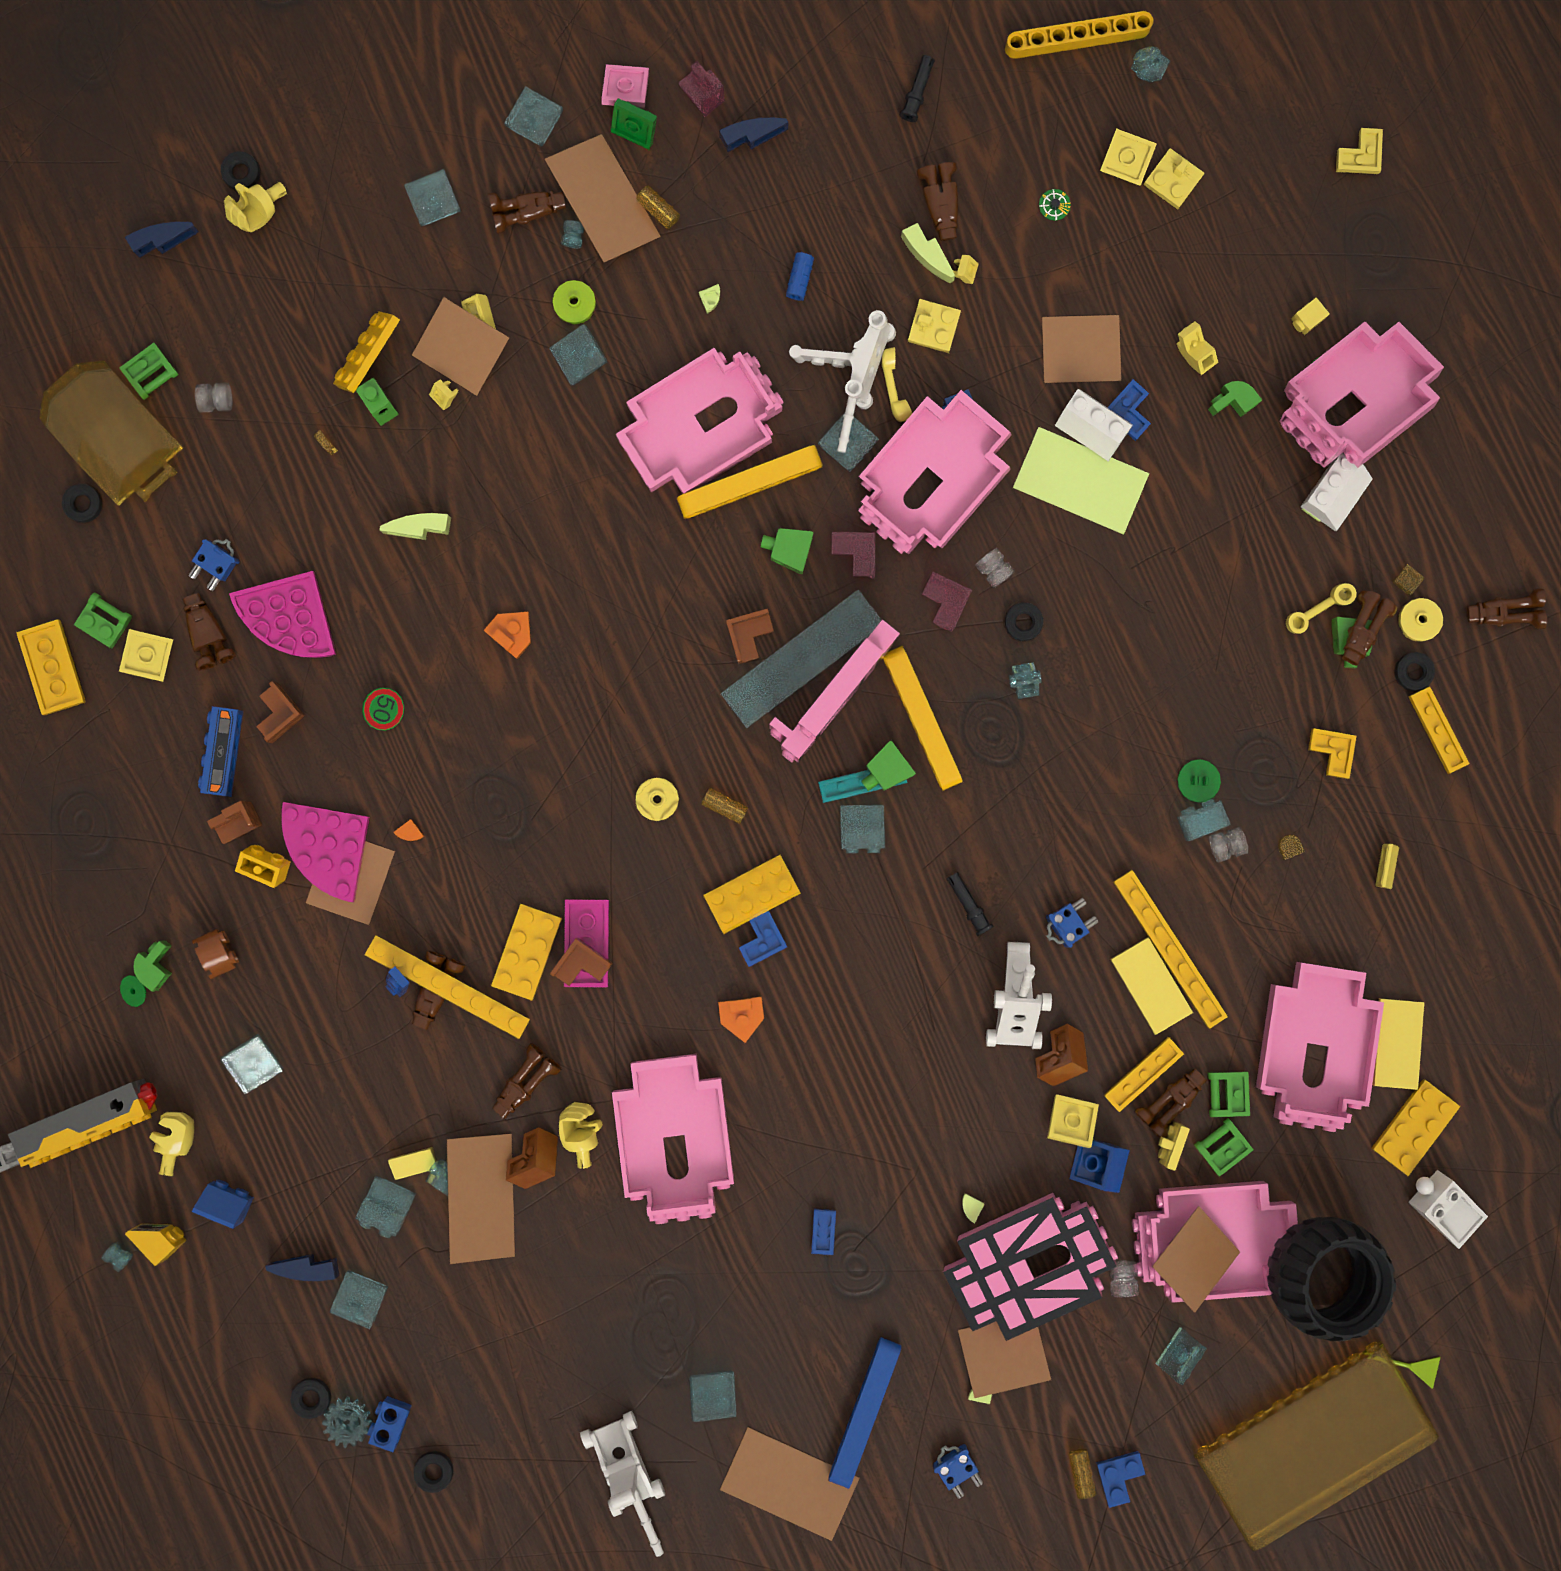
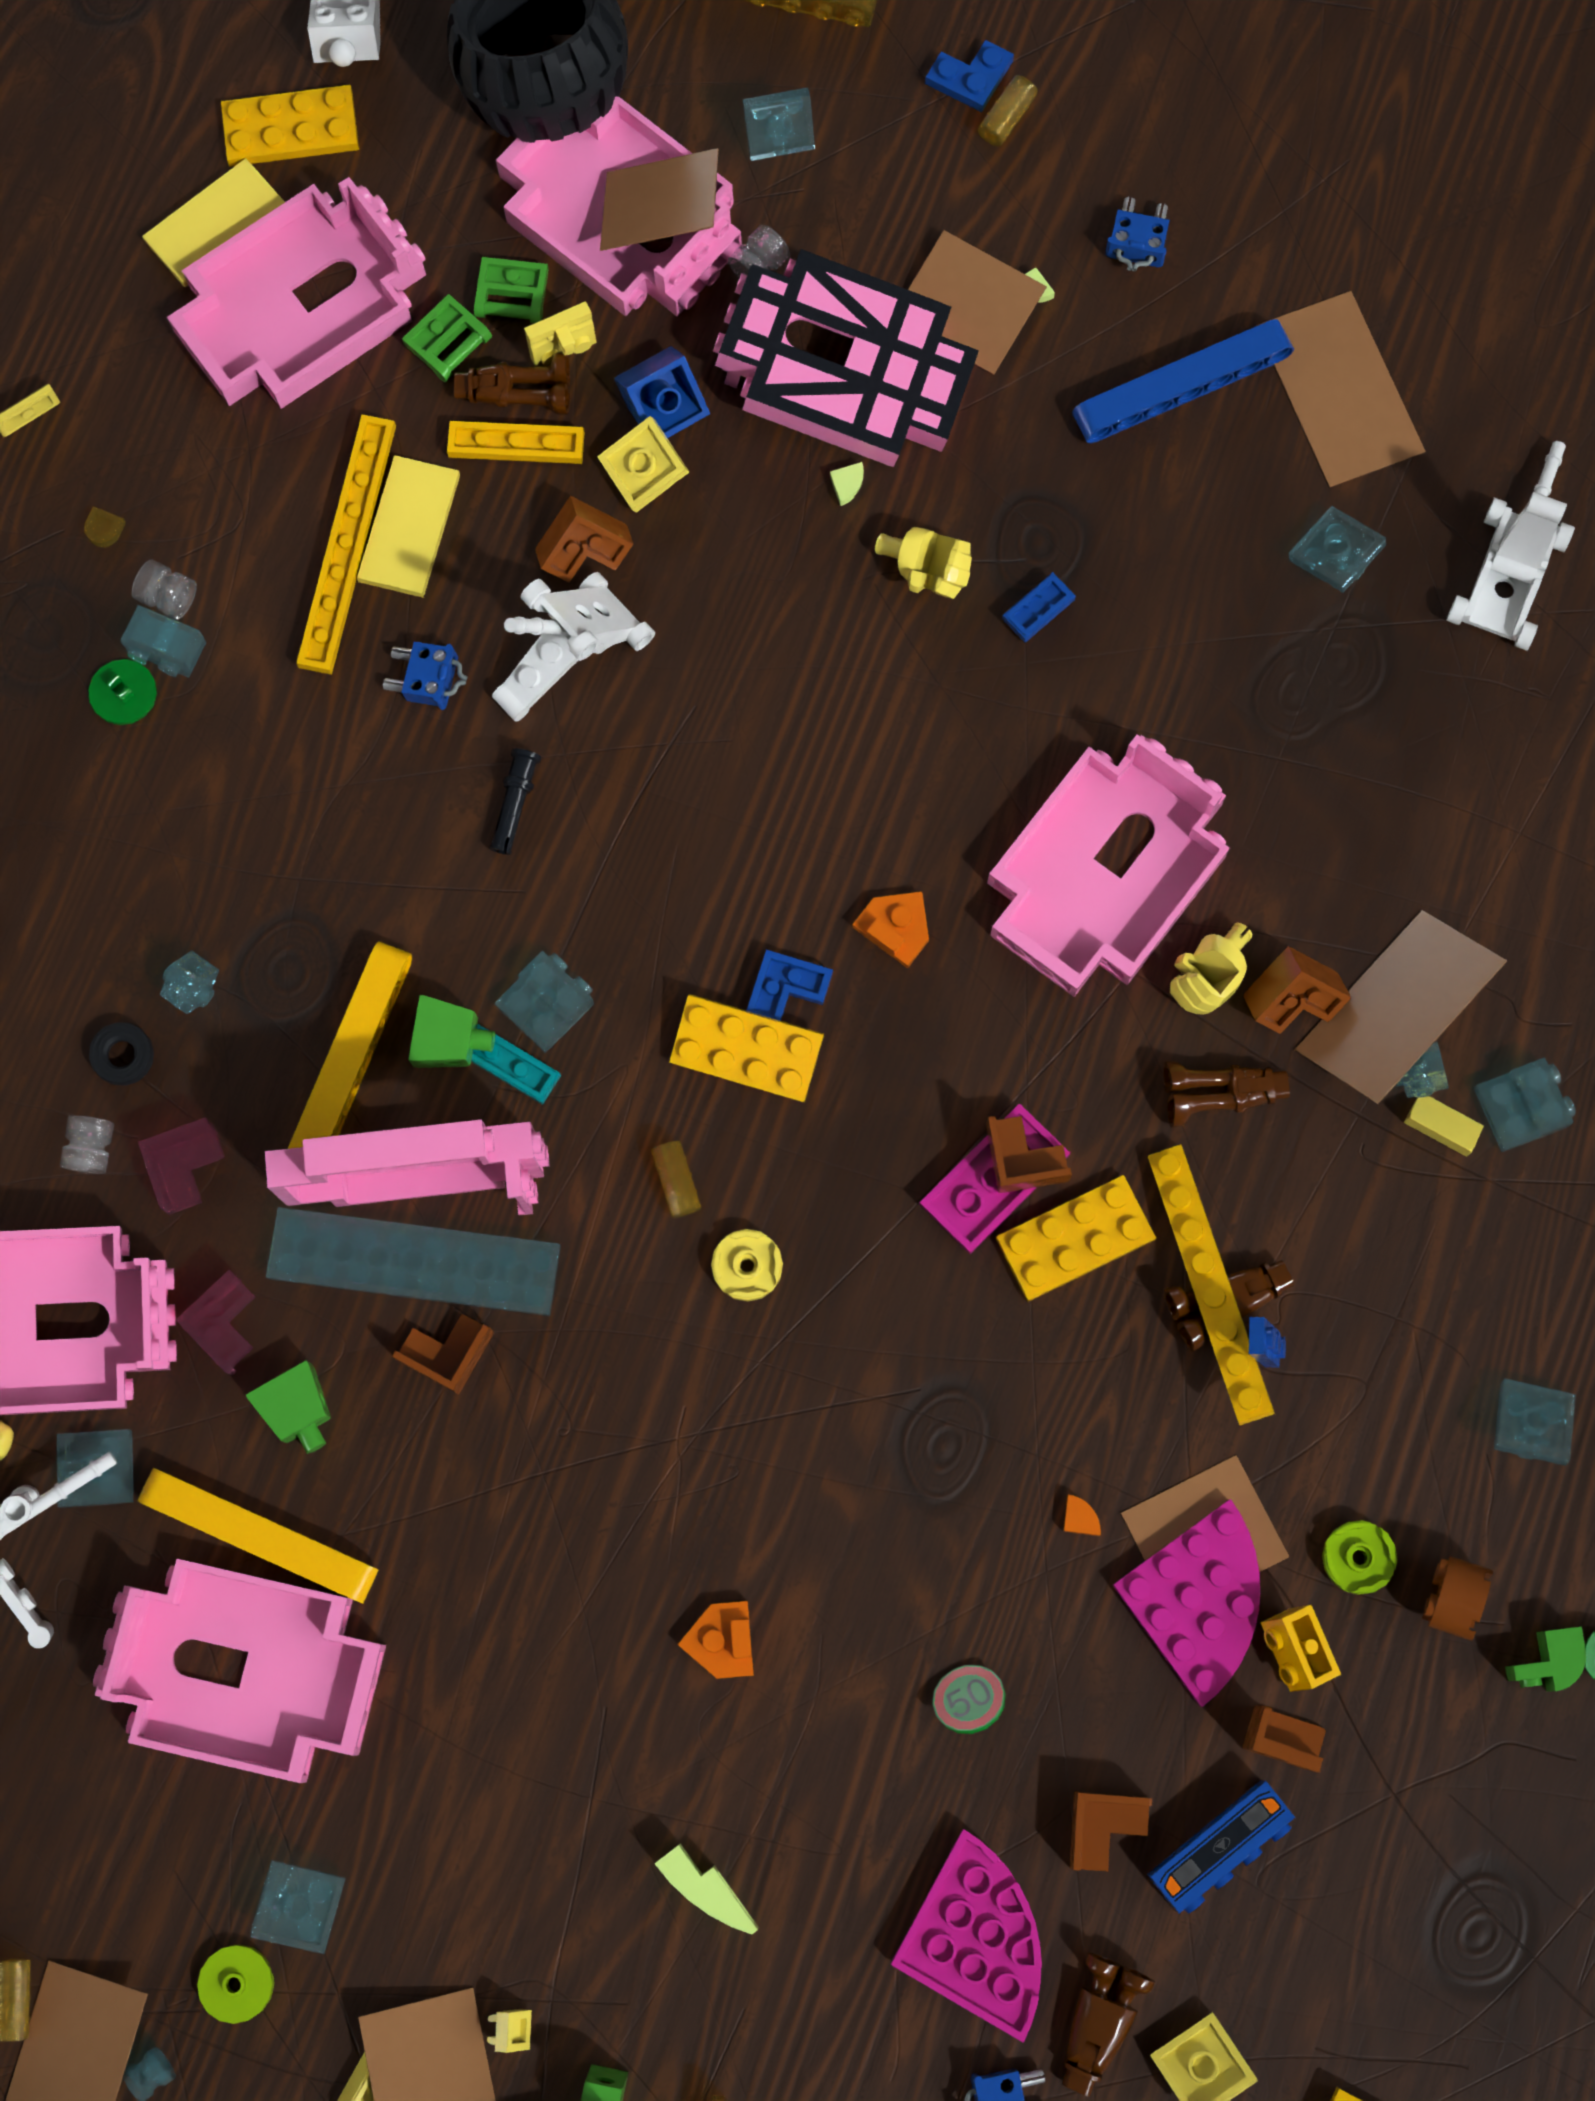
camera: 130 degrees left, 10 degrees down
yellowish green tile [699,284,720,313] -> none
none -> light yellow piece [875,527,972,599]
none -> lime plate [1322,1520,1398,1595]

